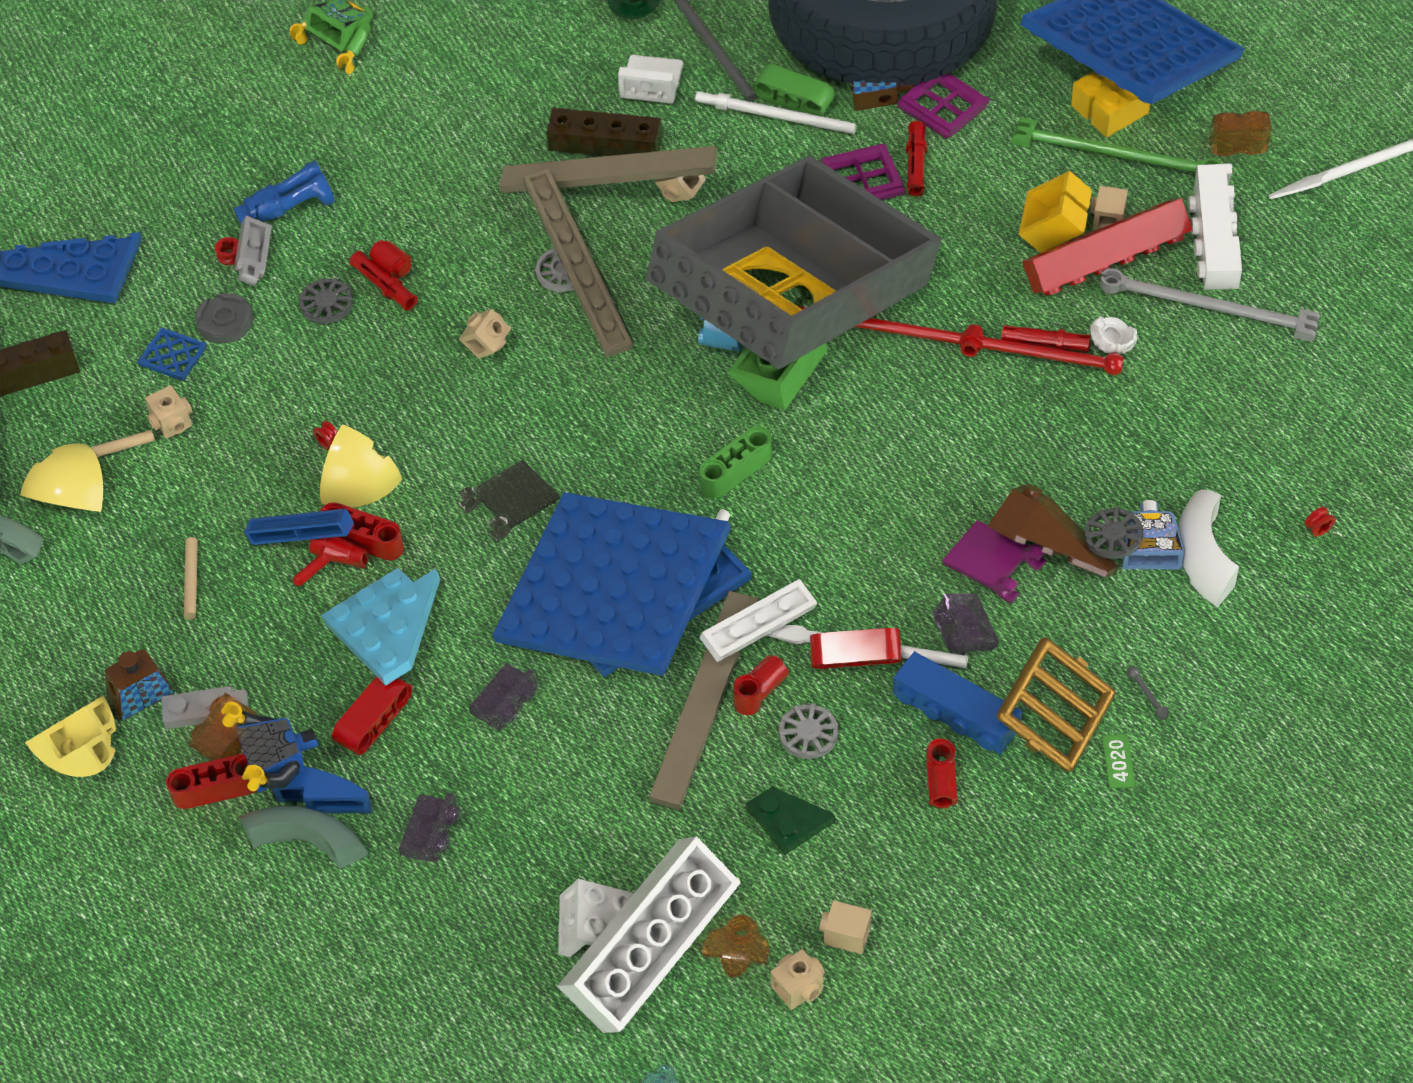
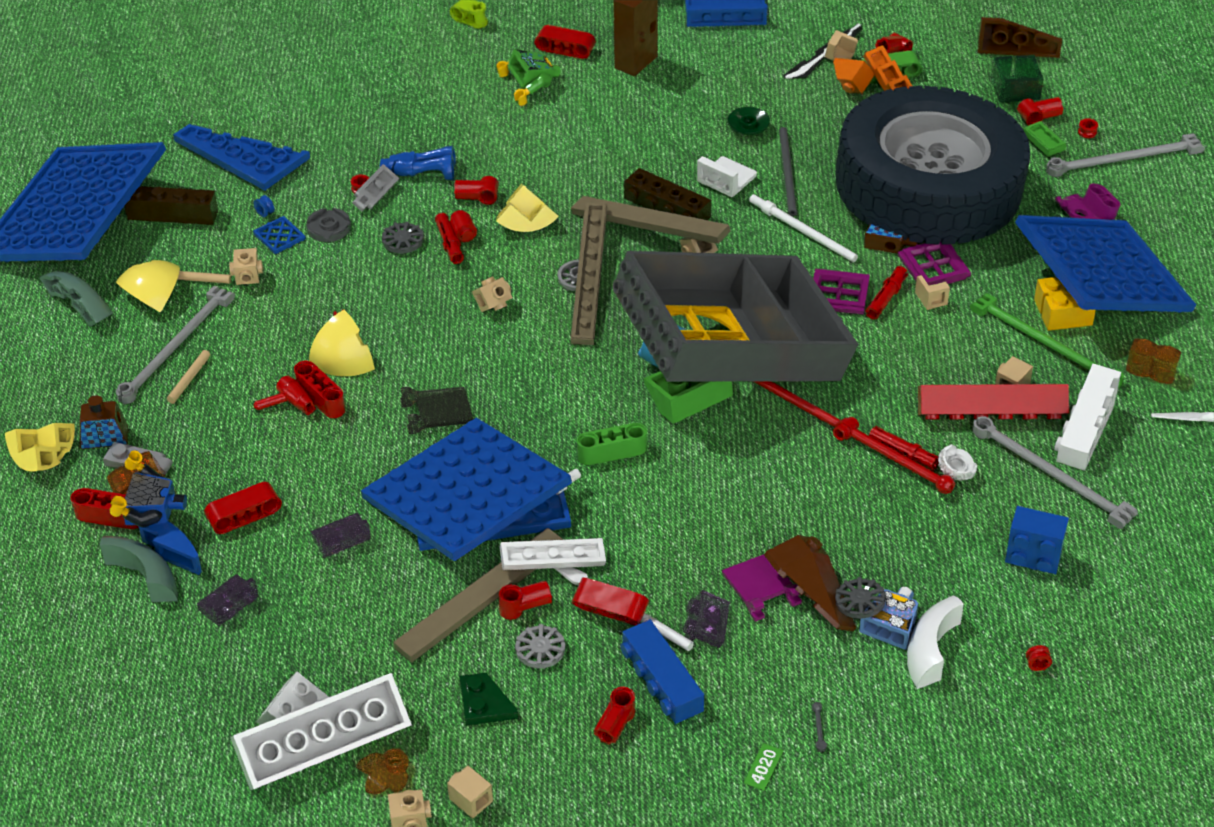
camera: 25 degrees right, 10 degrees down
blue piece [244,509,354,545] -> none
medium azure wing [321,568,440,686] -> none
bright green beam [752,64,835,117] -> none
pearl gold bar [997,637,1116,772] -> none
yellow piece [1019,171,1092,253] -> none
none -> light grey hinge [116,286,235,404]
none -> blue bush [253,195,275,217]
none -> red piece [454,176,499,205]
none -> light yellow brick [496,183,559,232]
none -> tan panel [915,275,950,310]
none -> blue brick [1005,506,1069,574]

